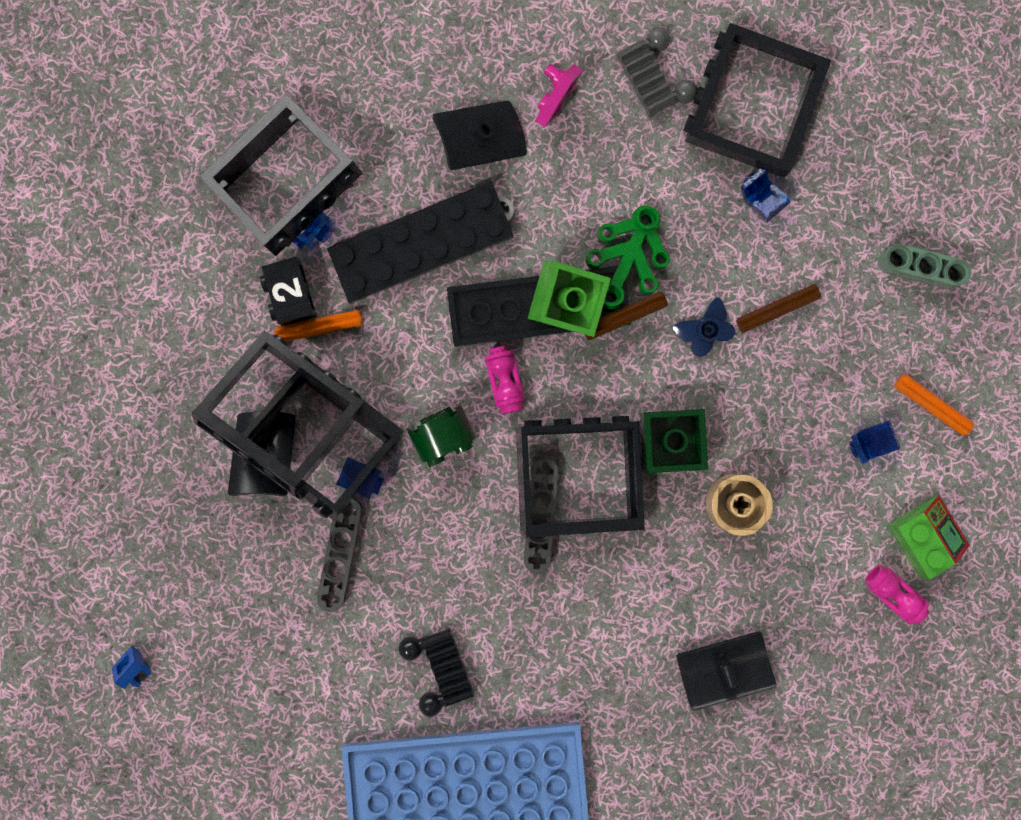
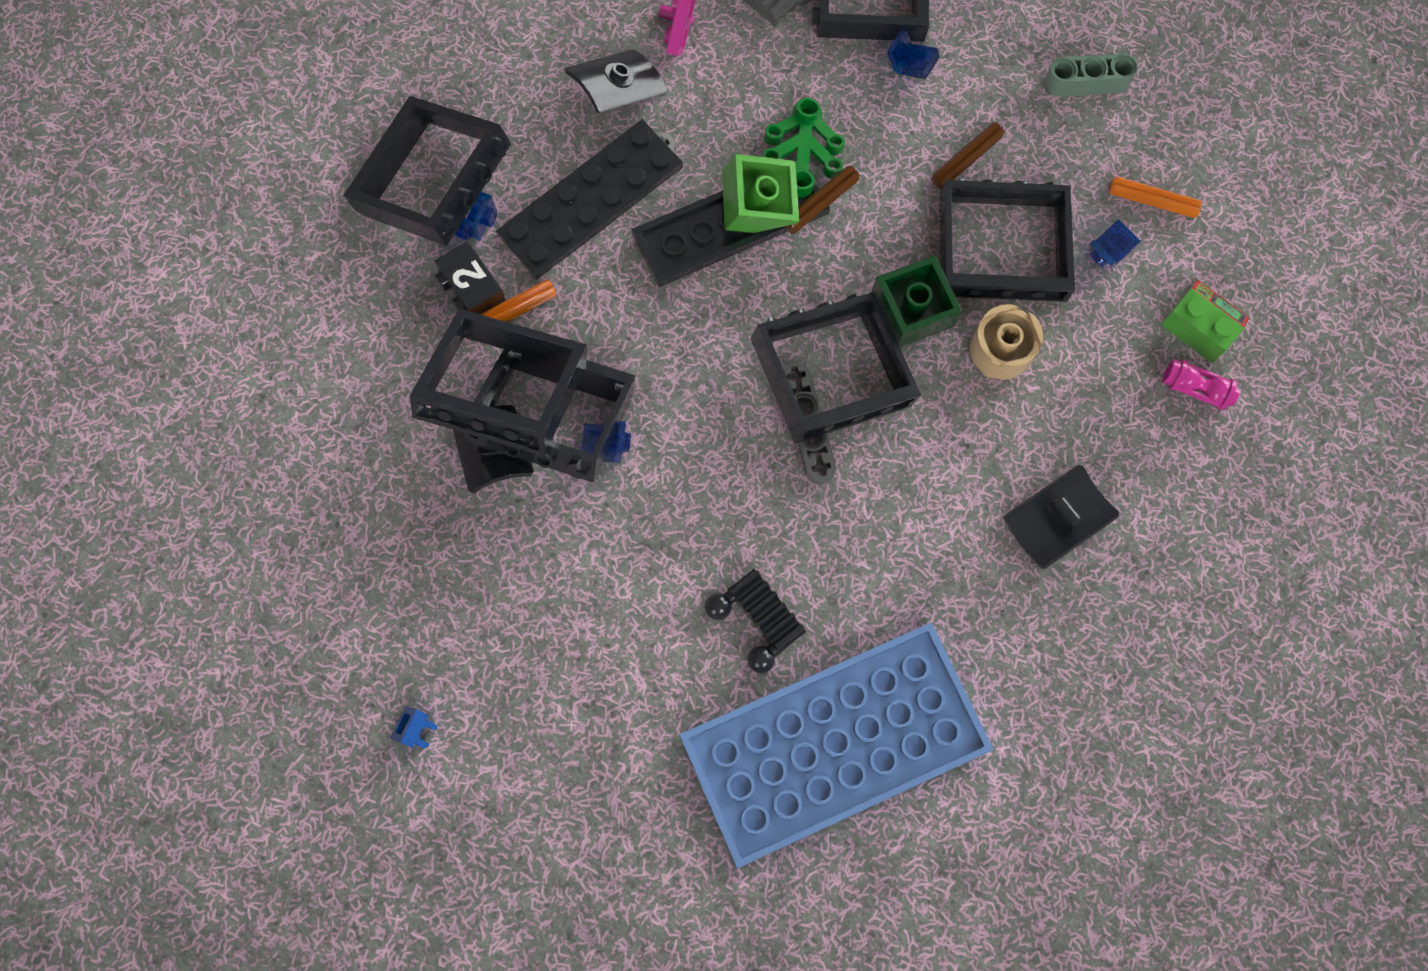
camera: 30 degrees left, 15 degrees down
dark grey beam [317,498,362,612] -> none
dark green brick [406,404,476,467] -> none
dark pink piece [485,346,525,414] -> none
dark blue animal [672,298,735,357] -> none
none -> black window [940,178,1075,302]

